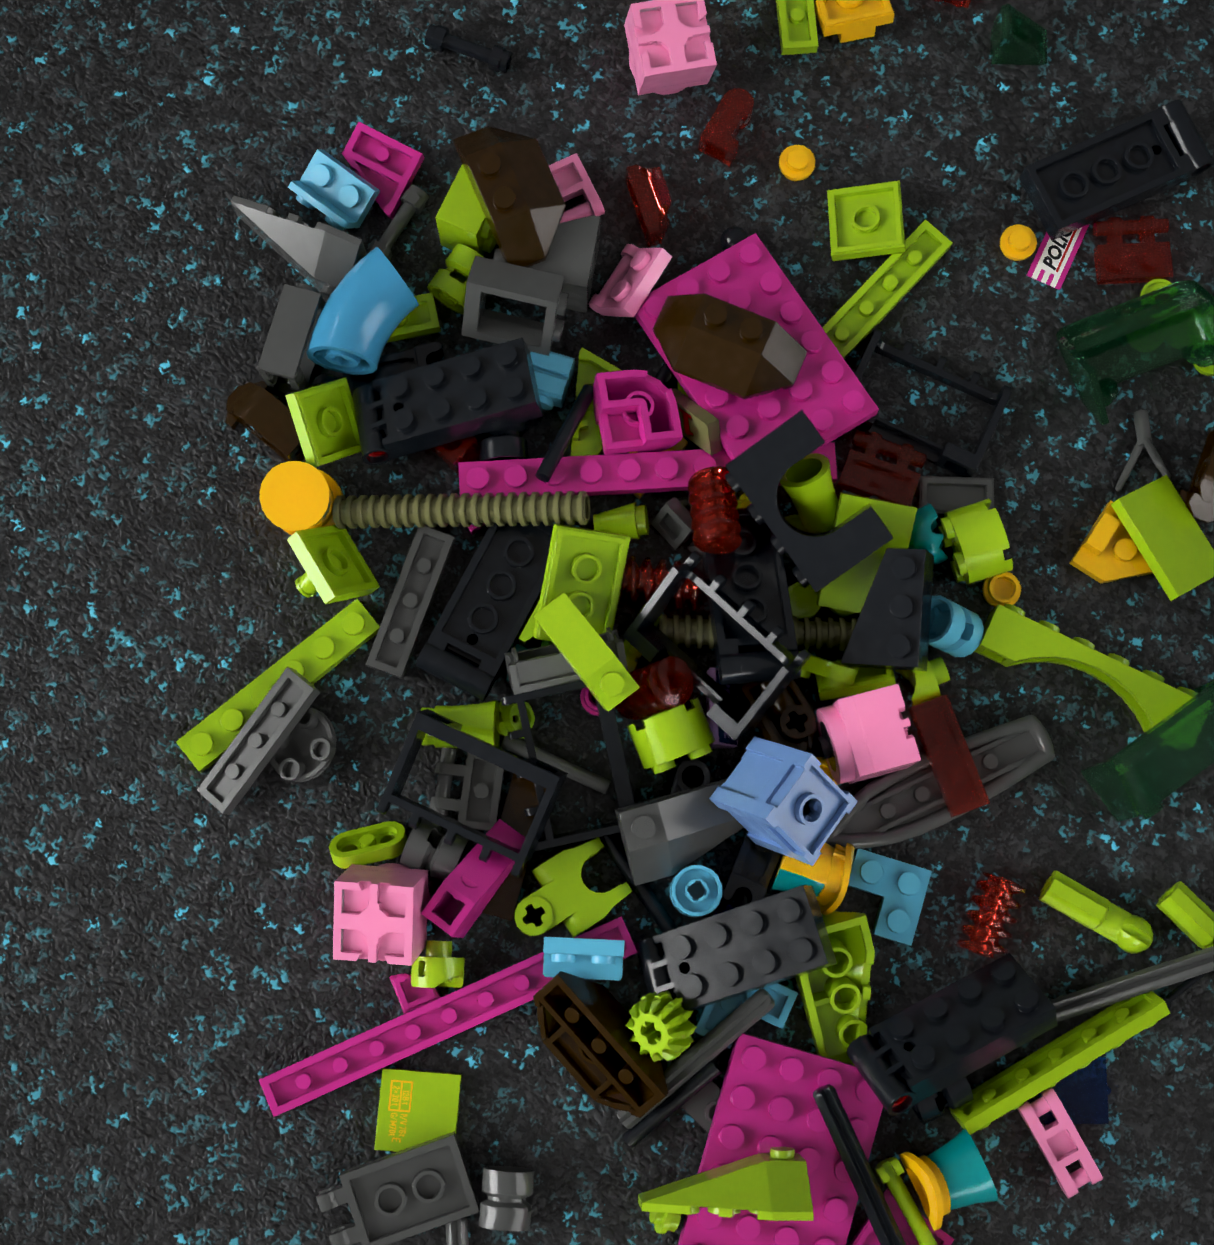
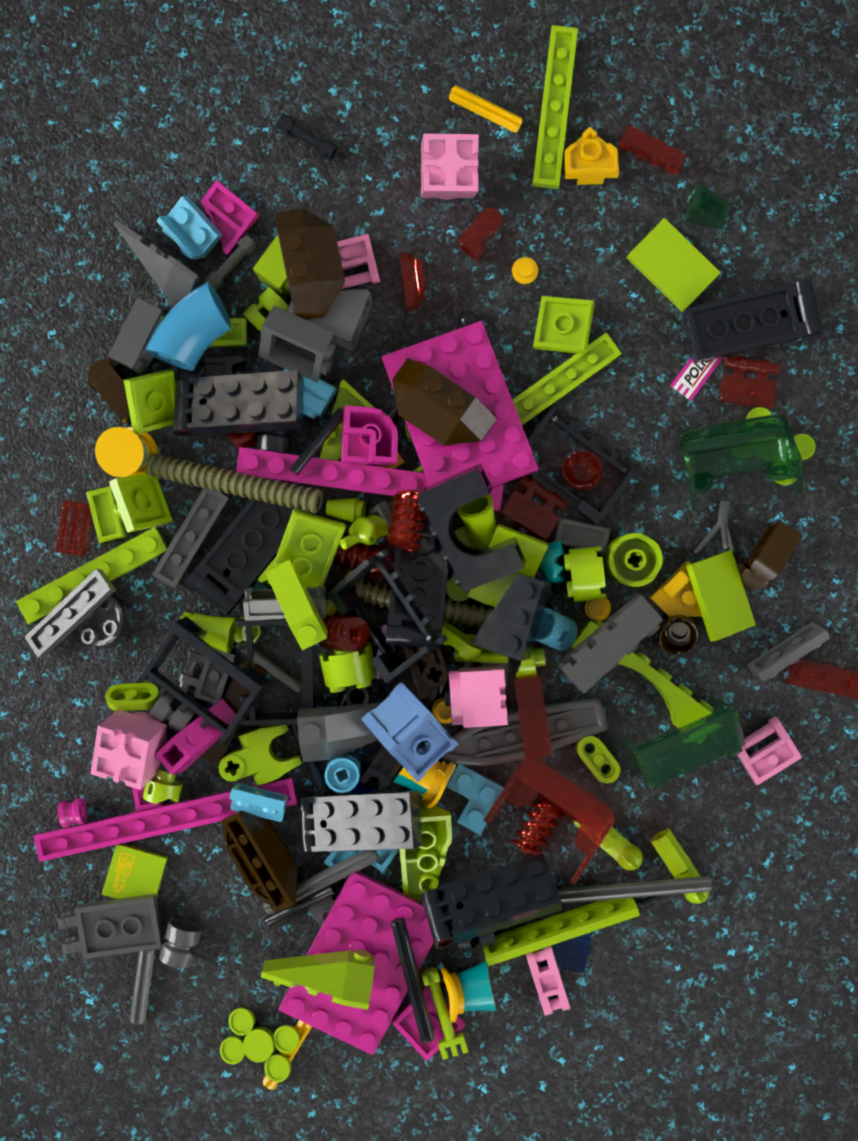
camera: 15 degrees right, 10 degrees up
bright pink plate [588,244,672,317] -> none
lime gear [625,990,697,1062] -> none
olive tile [672,388,722,456] -> none
yellow plate [1000,224,1037,261] -> none
none -> clear red tile [55,500,91,556]
none -> dark pink wheel [58,798,87,828]
none -> lime tile [86,486,127,543]
none -> lime piece [340,515,389,549]
none -> clear red windscreen [483,757,615,884]
none -> dark grey wedge [556,594,663,694]
none -> clear red hair [562,450,603,490]
none -> lime plate [576,736,620,783]
none -> lime brick [604,533,663,587]
none -> lime tile [626,218,721,312]
none -> dark brown hair [658,615,699,657]

